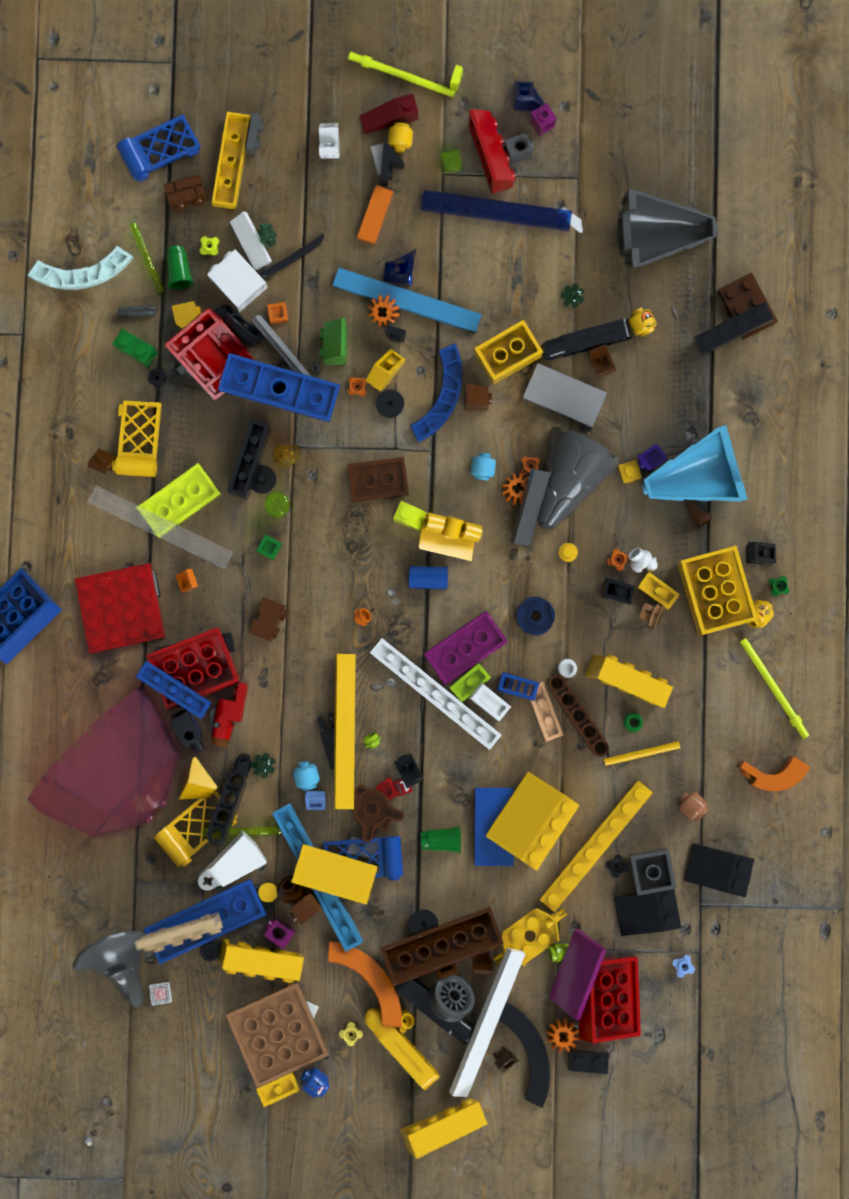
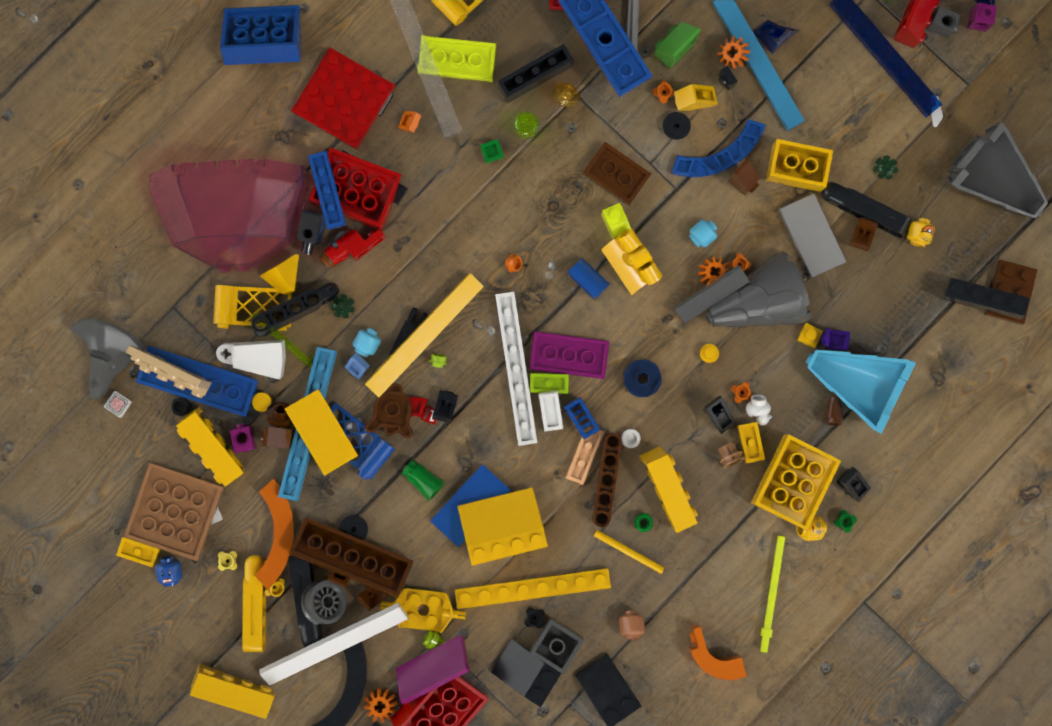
camera: 40 degrees right, 0 degrees up
reddish brown brick [248,597,287,642] -> none
black piece [252,465,276,494] -> none
dark brown tile [493,1046,519,1073] -> none

